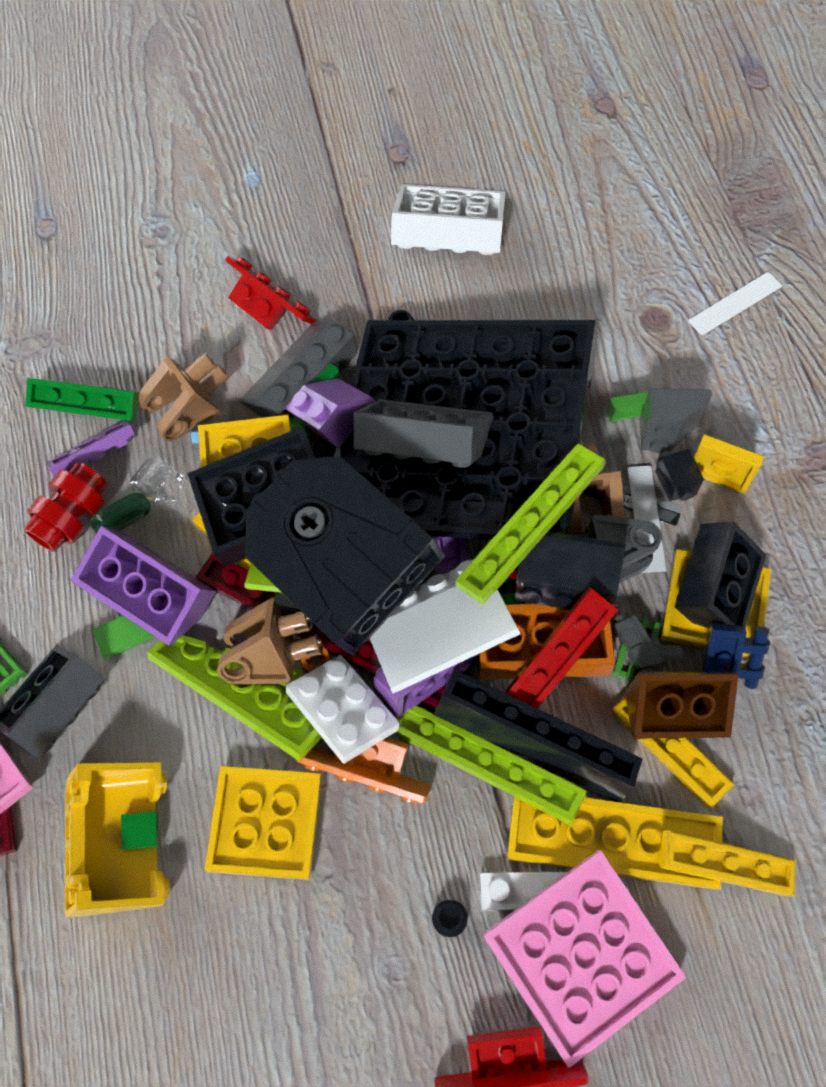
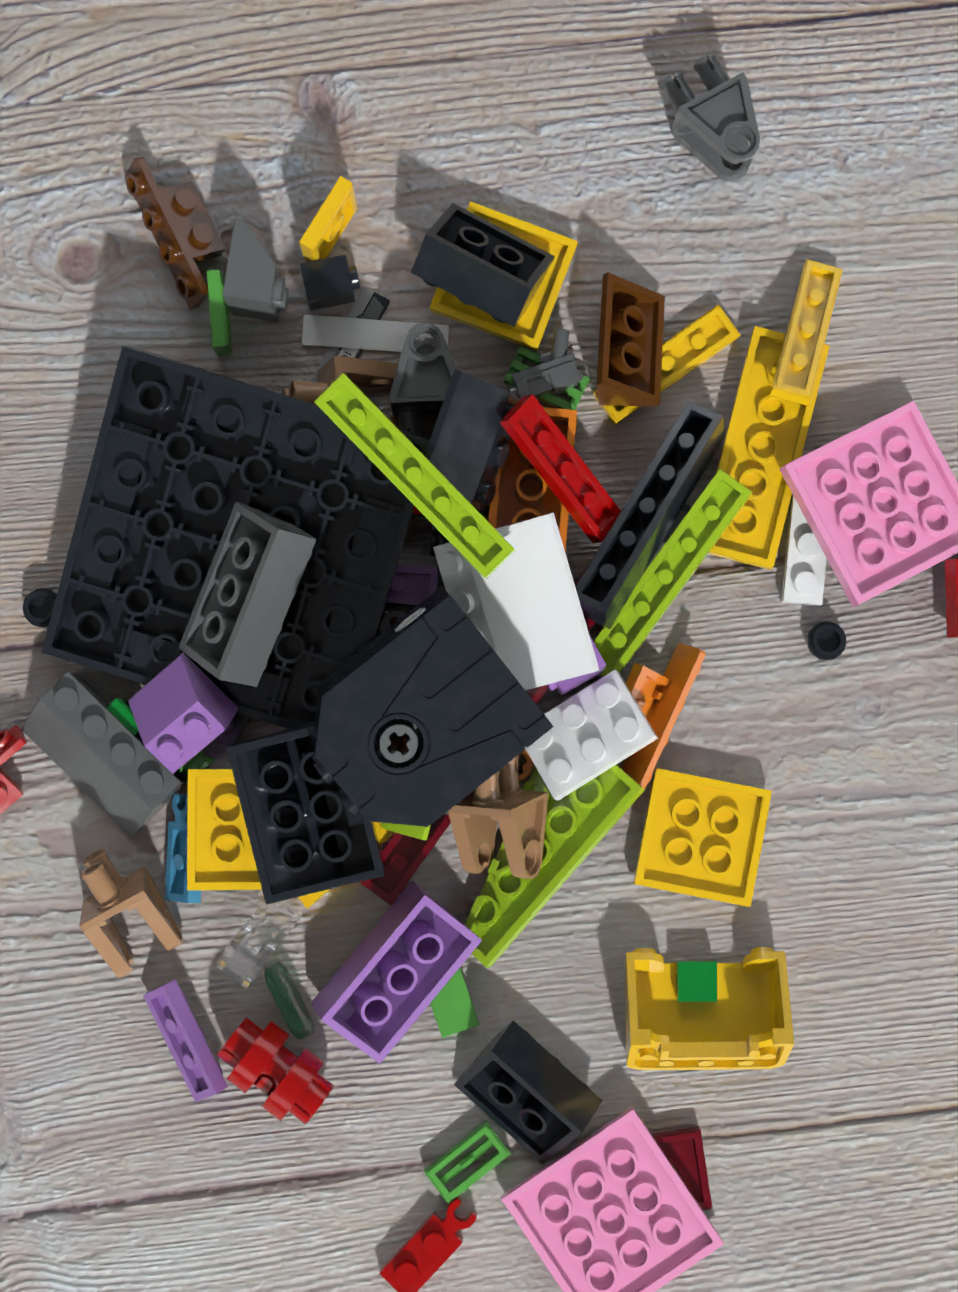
camera: 90 degrees left, 20 degrees up
green plate [25,378,139,421] -> none
white sticker [688,272,782,335] -> none
dark blue plate [702,623,770,689] -> none
none -> reddish brown bracket [125,157,225,310]

